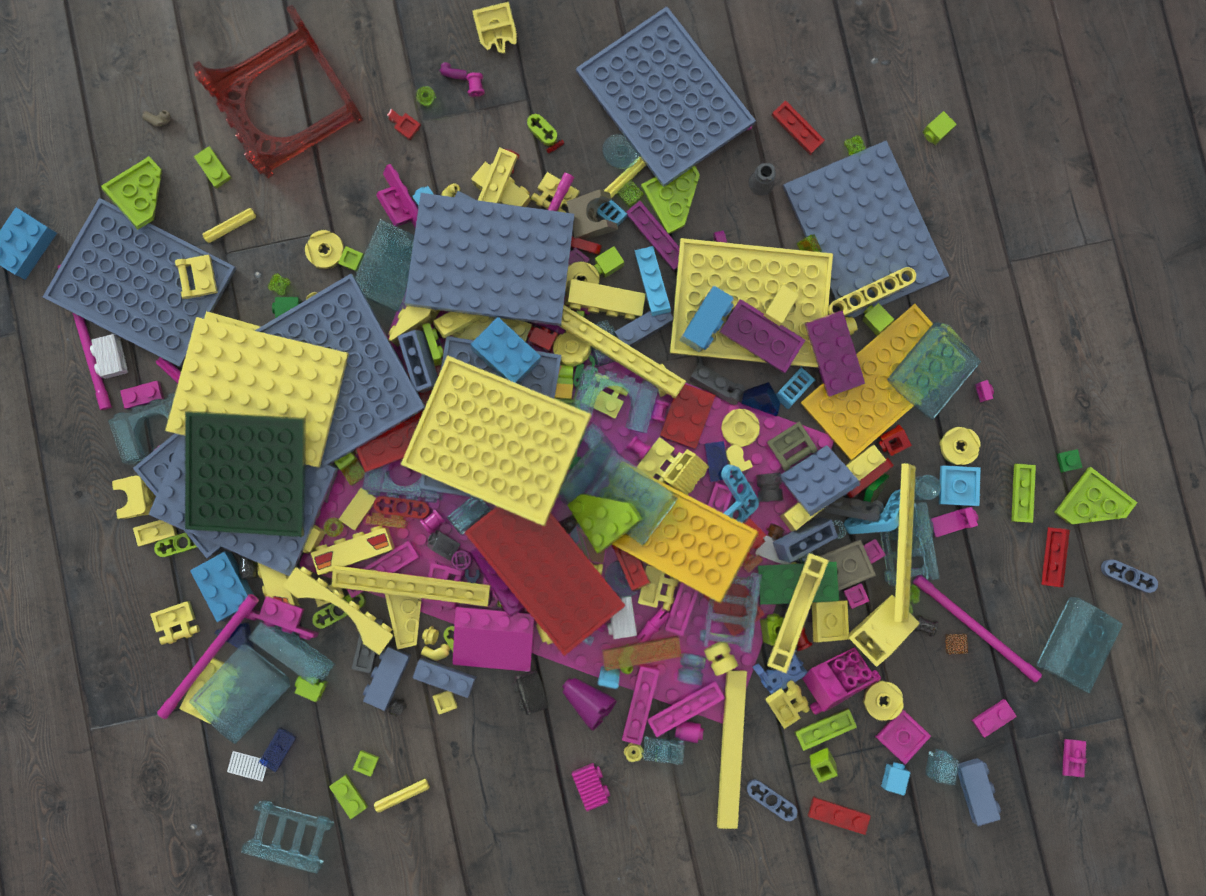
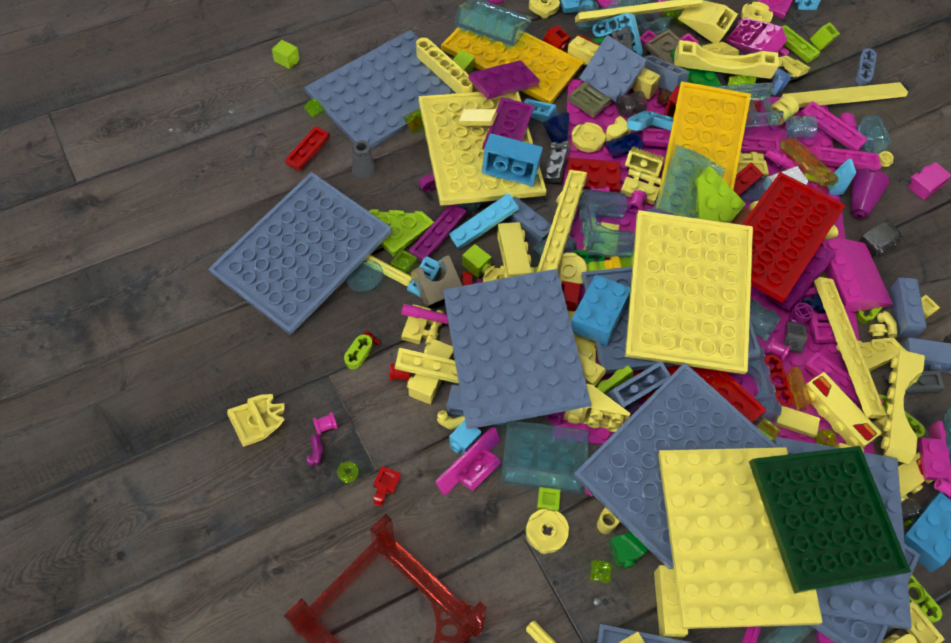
camera: 110 degrees left, 25 degrees down
red plate [808,797,871,835] -> none

